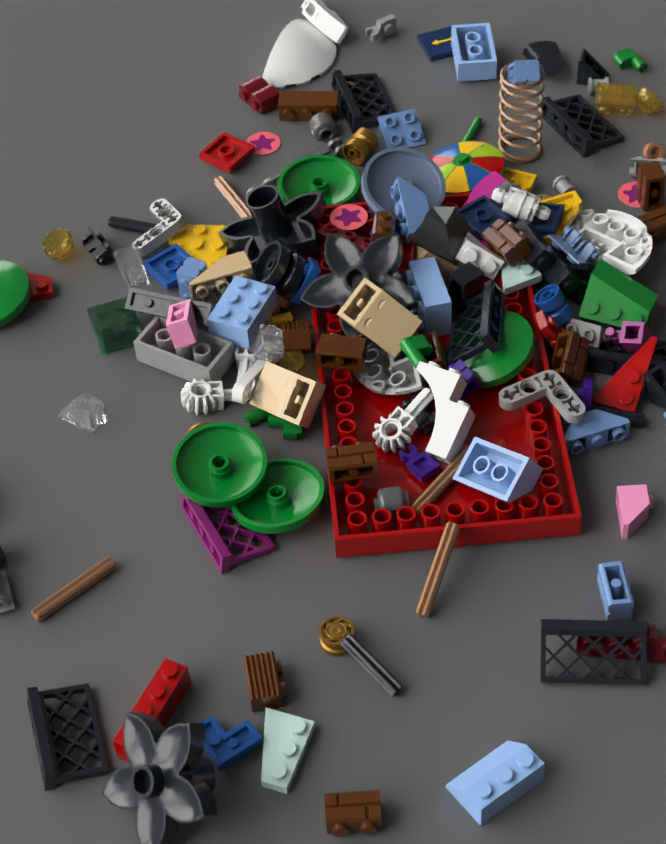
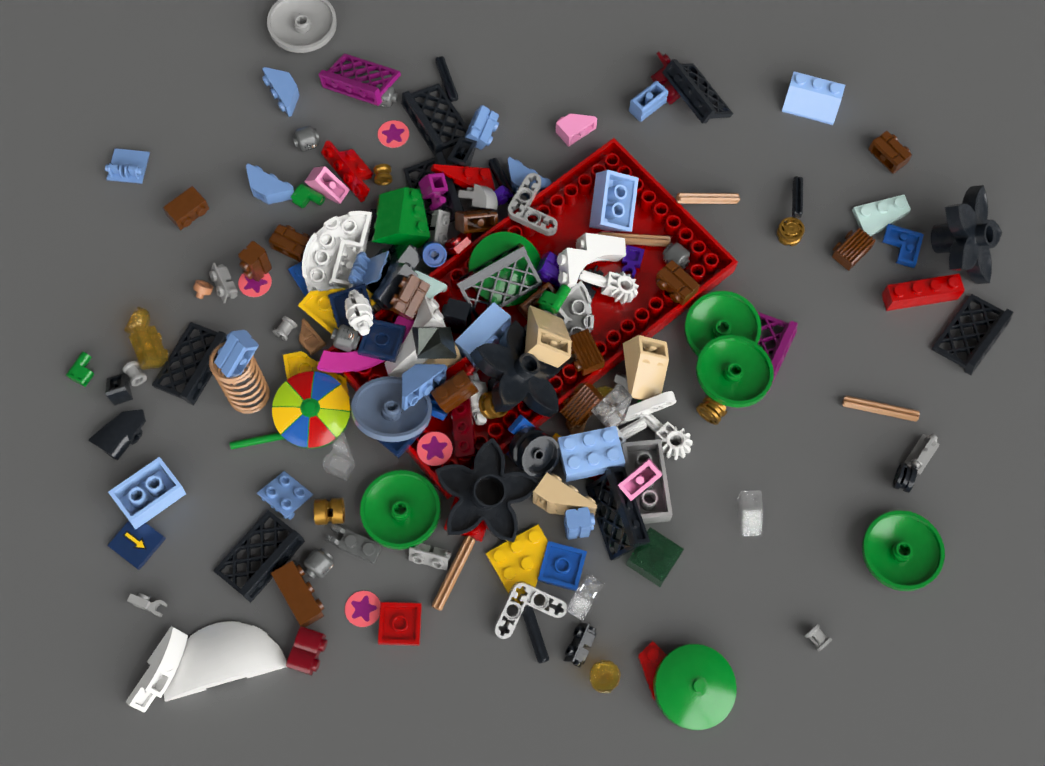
camera: 130 degrees left, 20 degrees up
none -> light grey brick [458,184,498,210]

